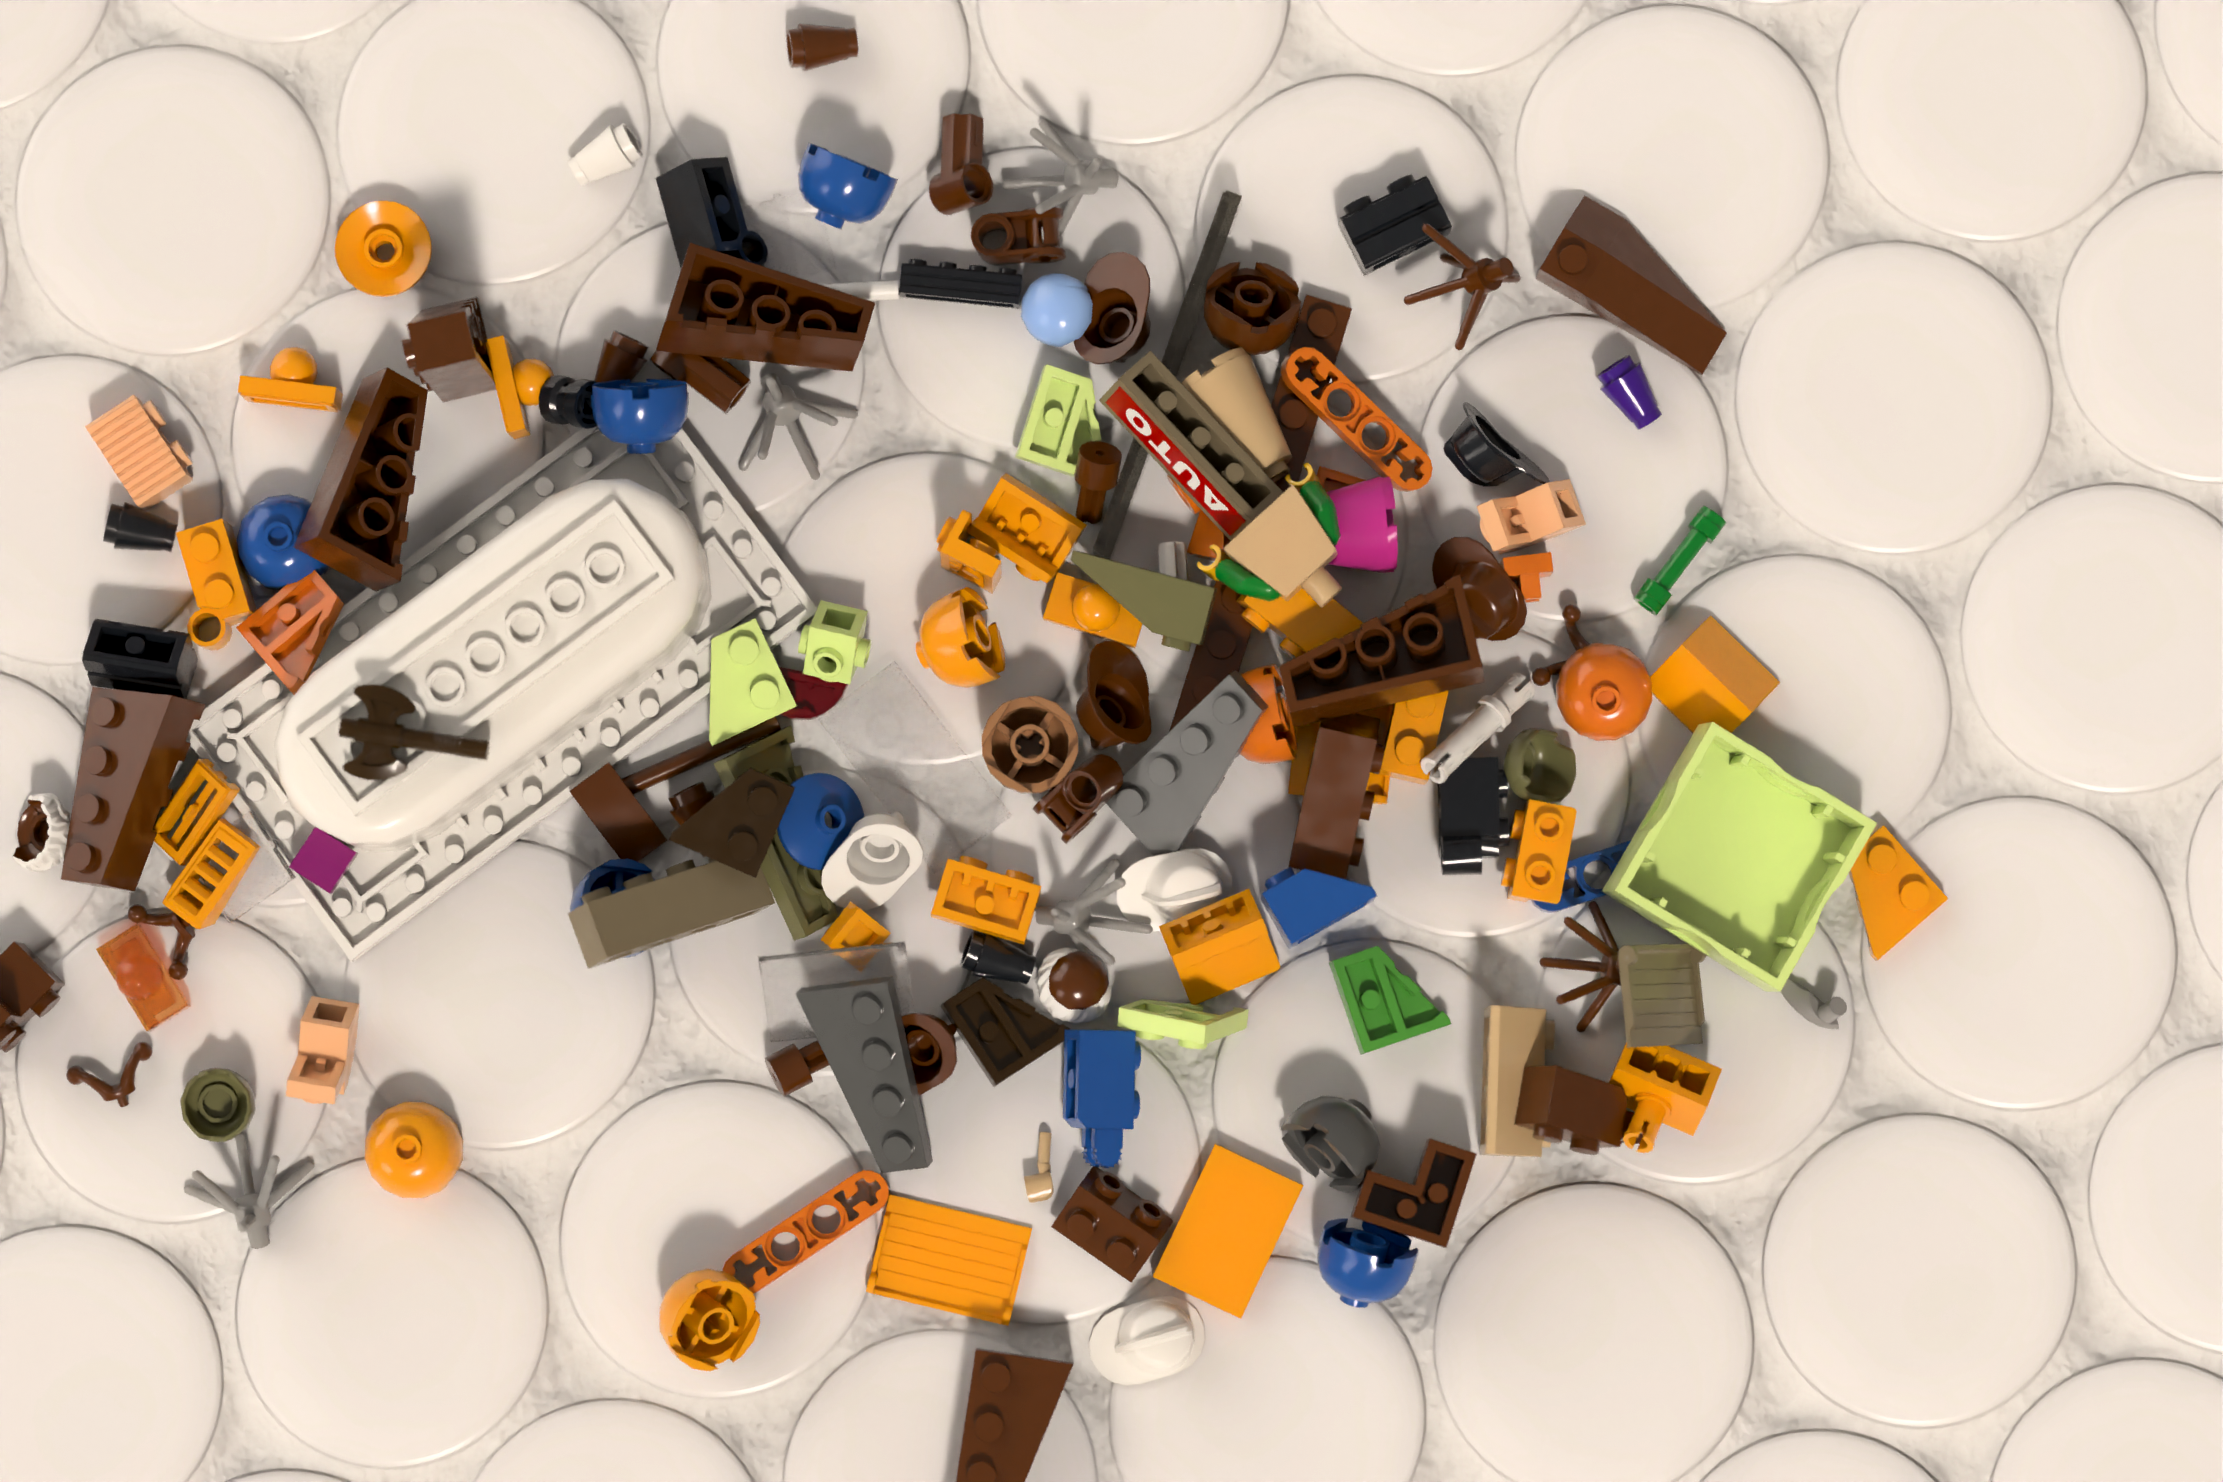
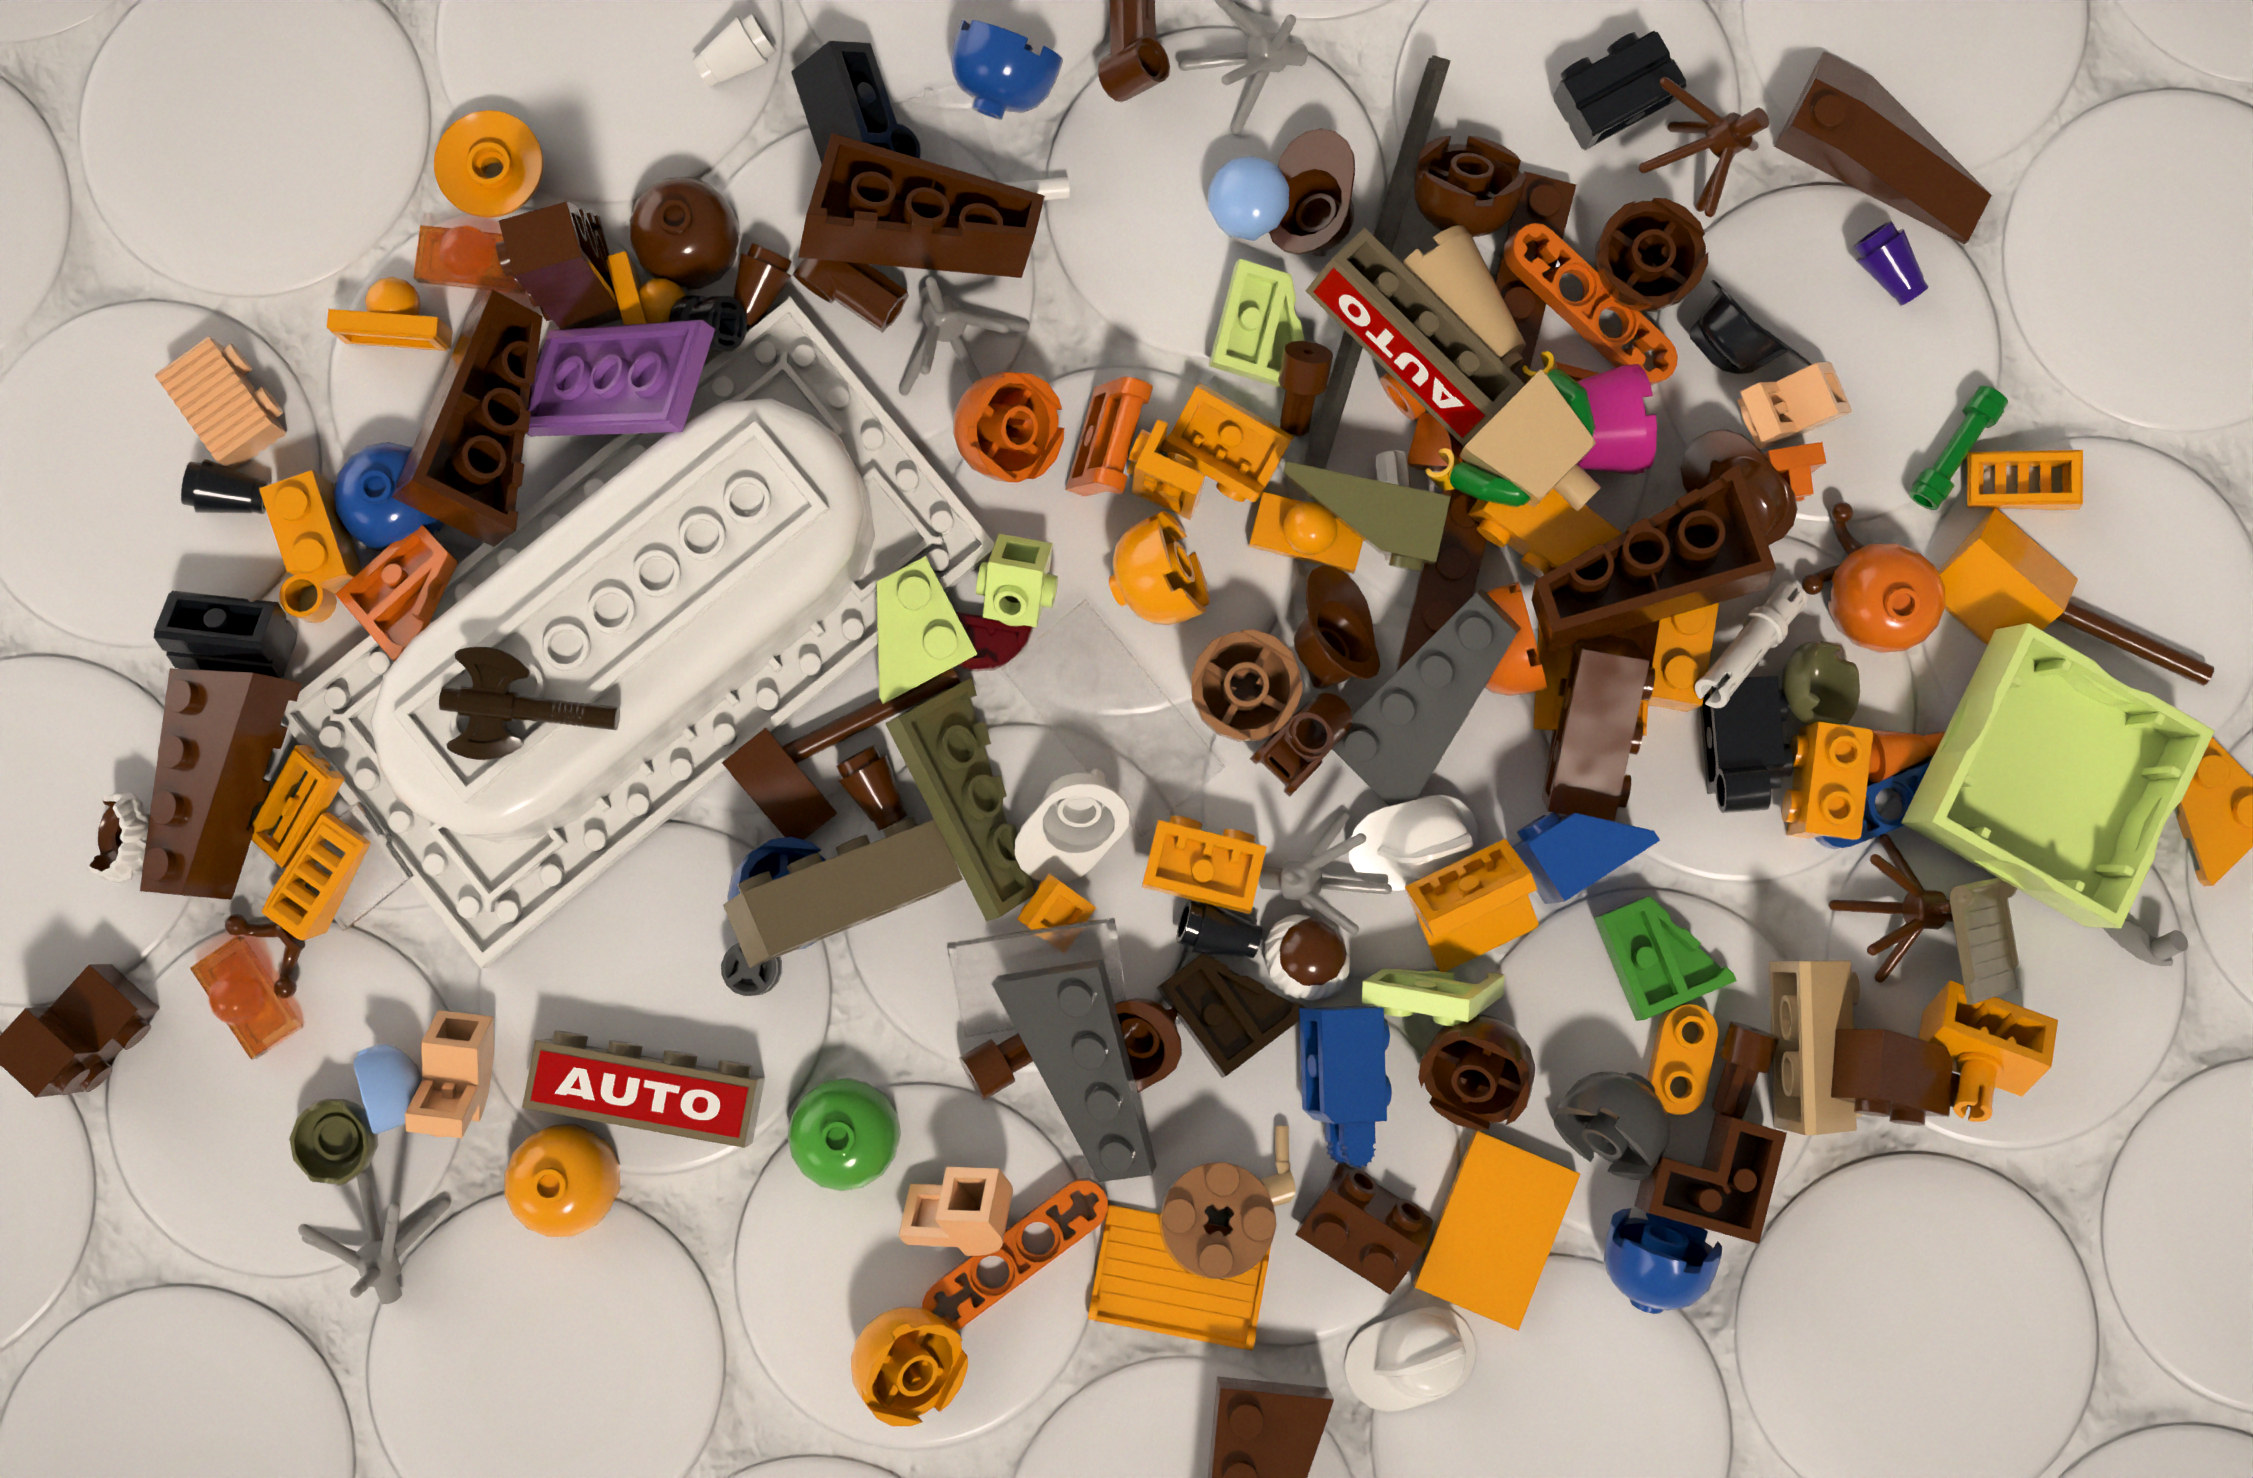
camera: 10 degrees left, 0 degrees up
reddish brown piece [66,1042,153,1107] -> none
magenta tile [289,827,358,894] -> none
blue cylinder [591,379,689,454] -> none
dark brown wing [669,767,795,878] -> none
blue dish [777,773,864,870] -> none
black piece [899,259,1023,309] -> none
reddish brown piece [971,207,1066,266] -> none
none -> light blue hair [354,1044,422,1134]
none -> clear orange tile [413,225,526,294]
none -> brick [522,1030,765,1148]
none -> medium lavender tile [526,320,715,437]
none -> reddish brown cylinder [629,177,740,290]
none -> dark grey wheel [721,943,782,996]
none -> bright green cylinder [788,1078,901,1191]
none -> light nougat brick [898,1167,1013,1256]
none -> orange cylinder [953,372,1065,483]
none -> orange plate [1065,377,1153,497]
none -> medium nougat brick [1159,1162,1277,1279]
none -> reddish brown cylinder [1418,1015,1535,1130]
none -> reddish brown cylinder [1595,198,1708,312]
none -> light orange plate [1647,1004,1718,1115]
none -> reddish brown piece [1712,1021,1780,1119]
none -> orange cone [1868,729,1945,783]
none -> light orange slope [1967,450,2083,510]
none -> reddish brown bar [2056,601,2214,686]

